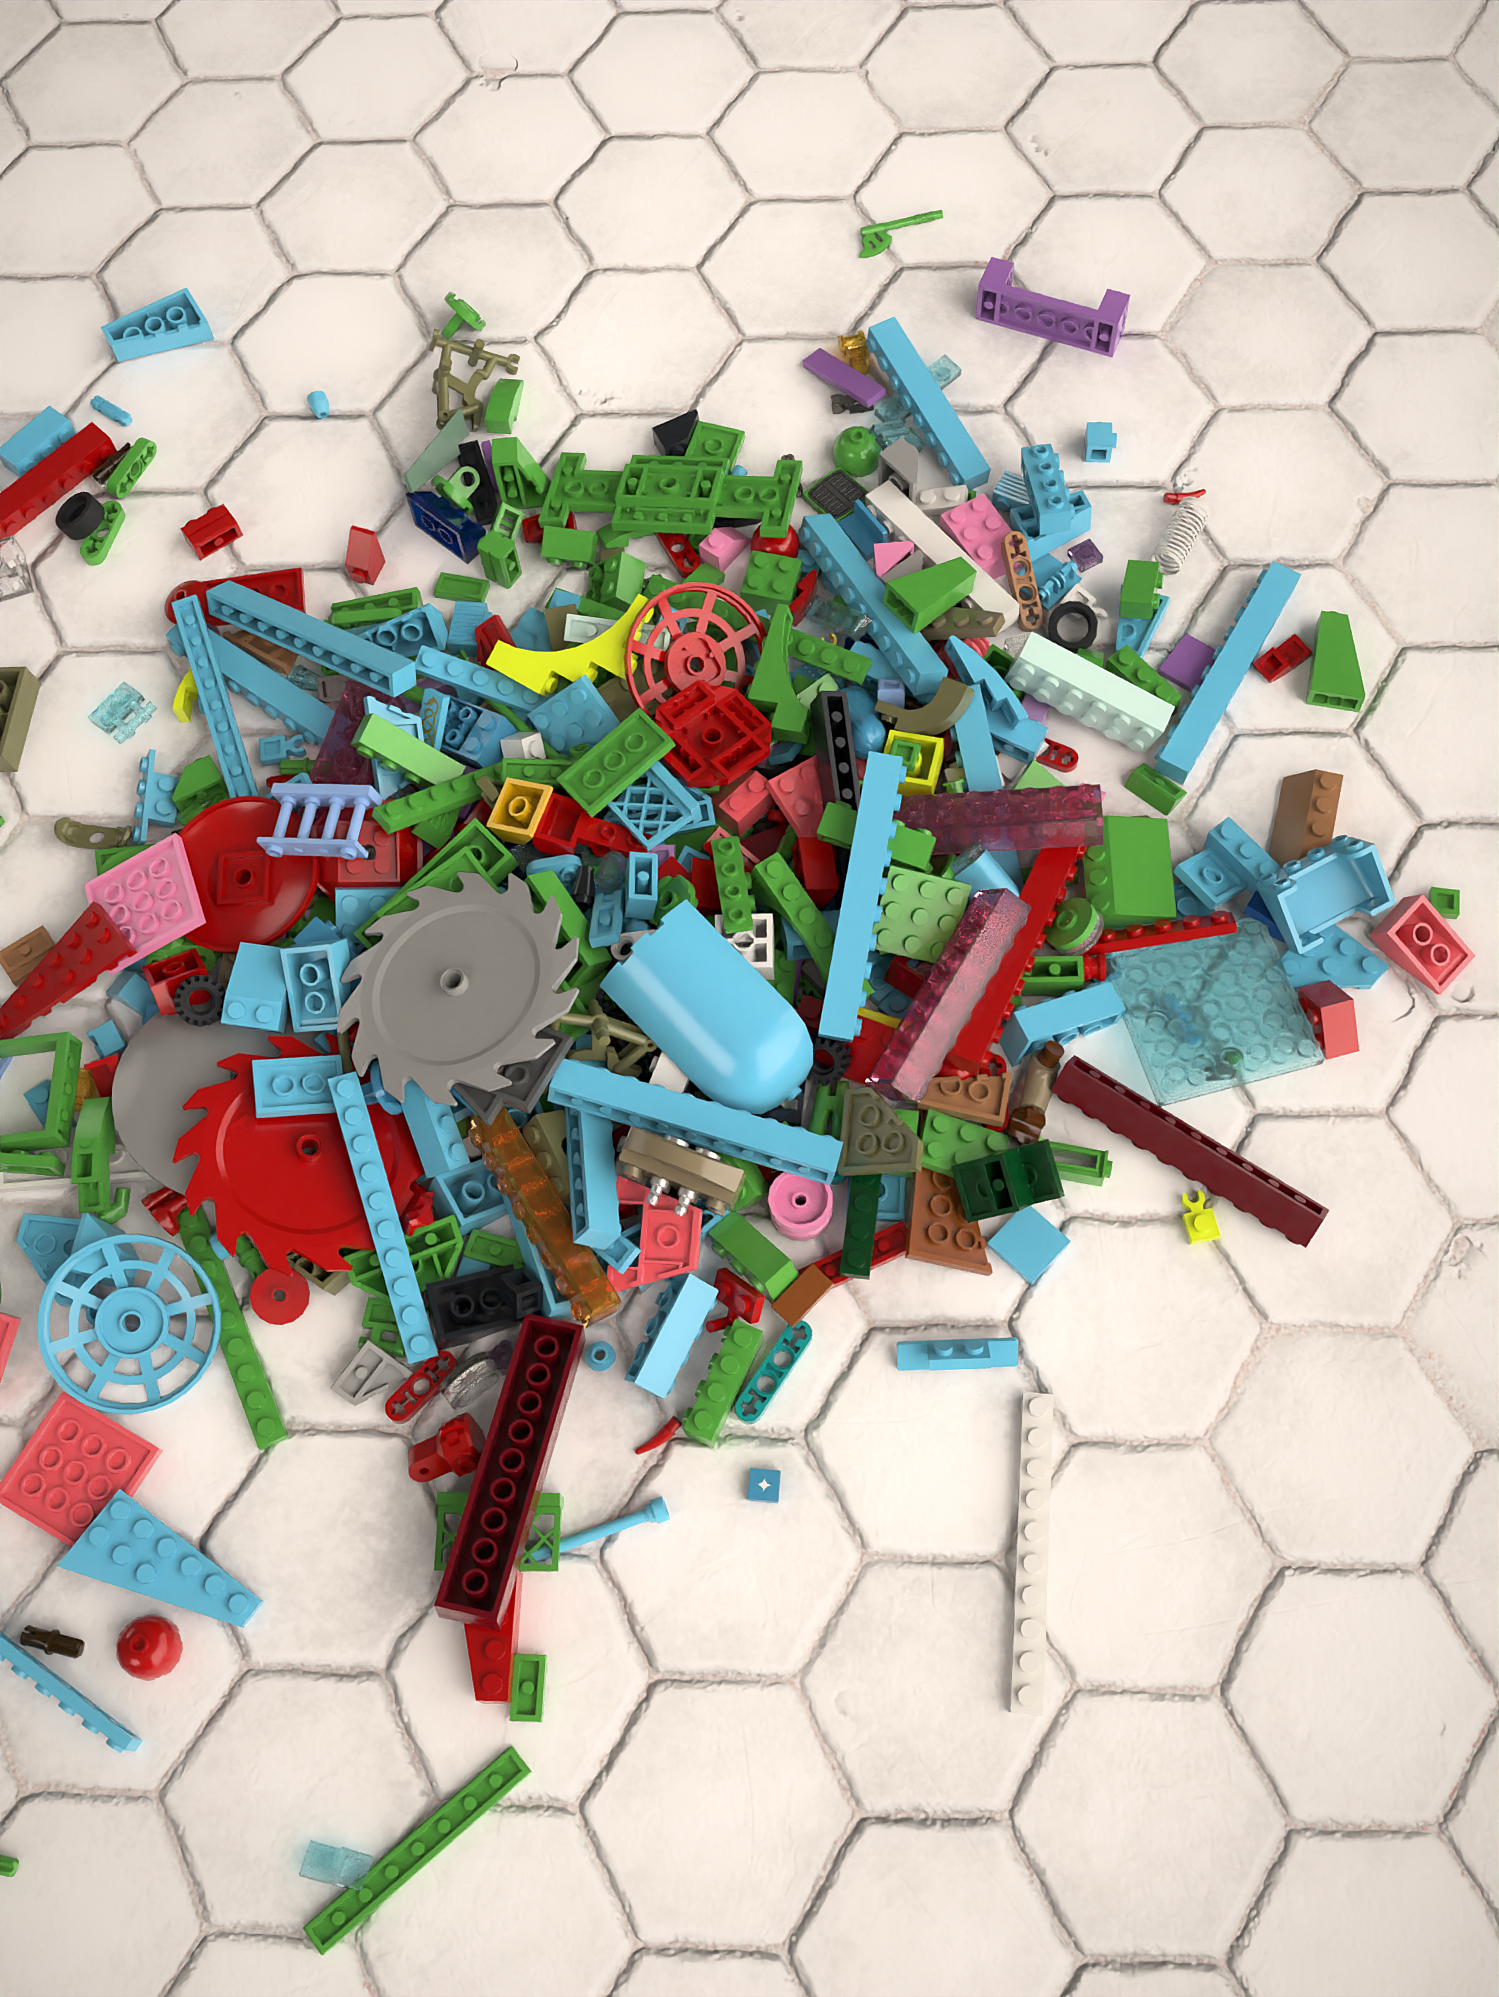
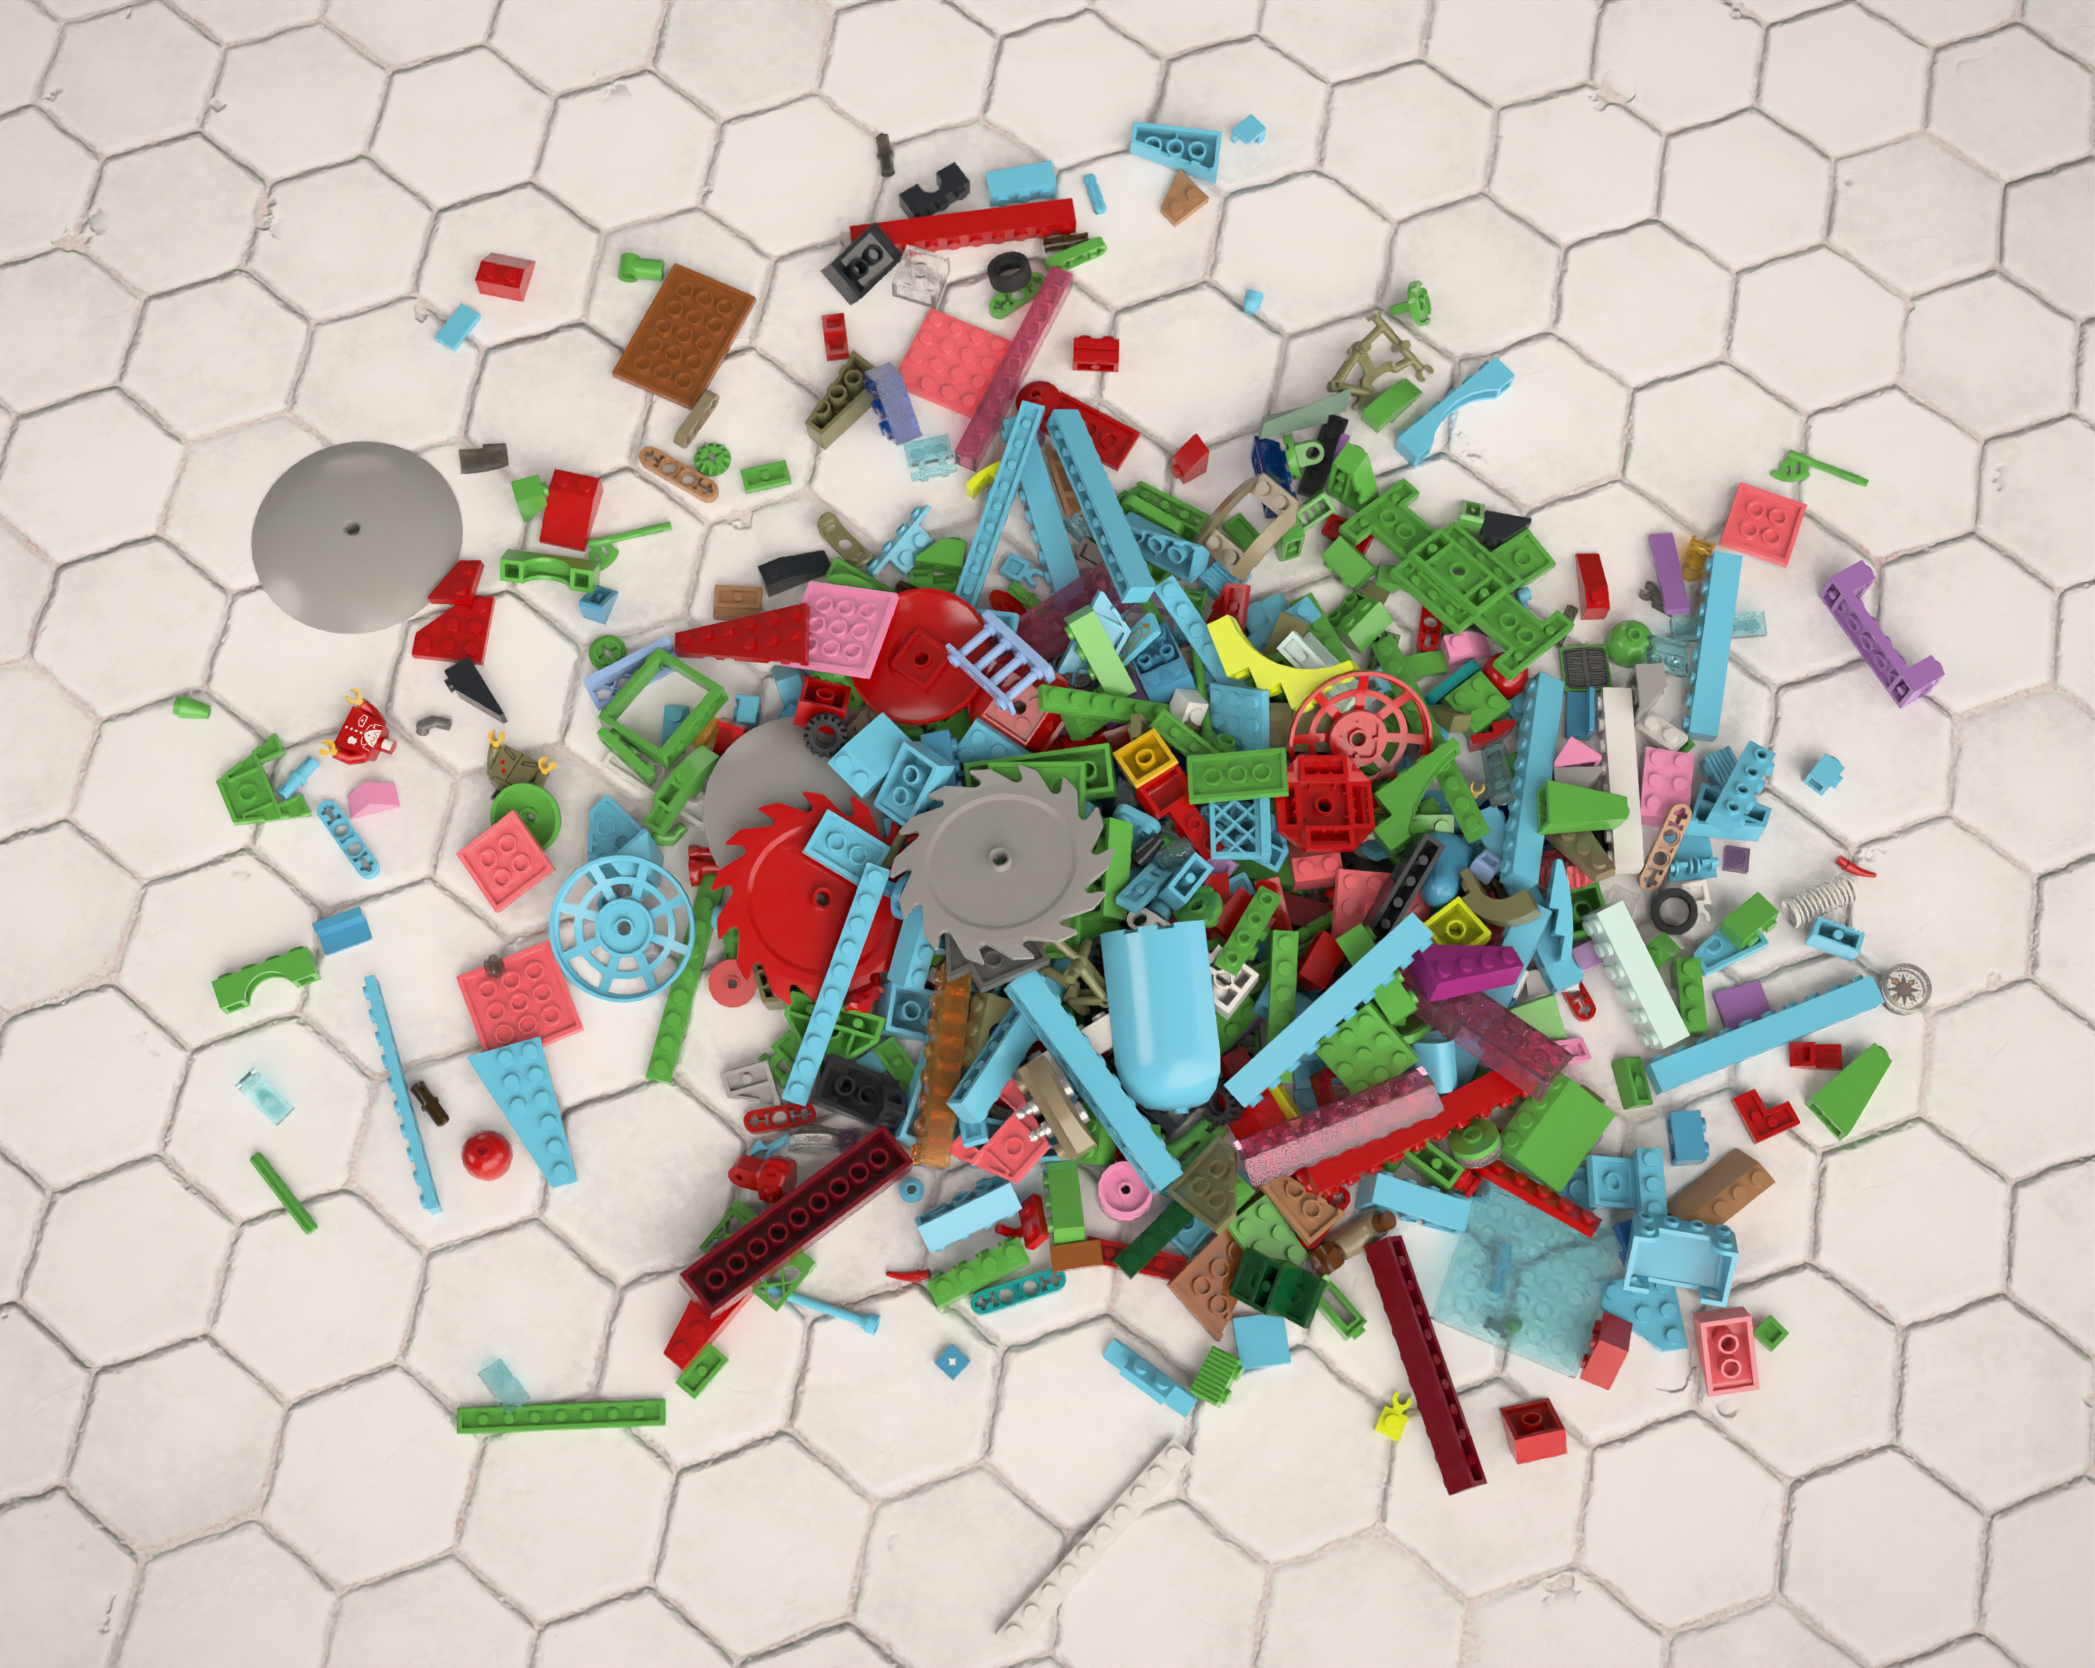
camera: 30 degrees right, 5 degrees up
bright green tile [889,739,921,772] -> none
clear light blue tile [951,843,984,875] -> none
none -> clear smoke plate [484,954,505,979]
none -> medium azure bar [750,1131,795,1160]
none -> black slope [757,550,831,597]
none -> clear blue brick [863,362,922,446]
none -> coral plate [891,308,1013,420]
none -> clear pink brick [955,265,1073,472]
none -> medium nougat wing [1160,169,1209,227]
none -> bright green brick [1189,1345,1244,1408]
none -> dark tan wedge [1193,473,1300,582]
none -> medium azure panel [1231,114,1267,145]
none -> medium azure arch [1394,357,1515,467]
none -> magenta wedge [1408,945,1524,1002]
none -> teal beam [1424,659,1482,705]
none -> olive slope [1428,704,1472,733]
none -> bright green slope [1457,499,1485,538]
none -> red slope [1499,1397,1567,1465]
none -> red slope [1575,553,1610,620]
none -> dark azure brick [1665,1110,1710,1166]
none -> coral plate [1719,482,1807,568]
none -> red plate [1731,1089,1801,1145]
none -> medium azure brick [1804,916,1865,961]
none -> clear piece [1877,963,1932,1016]

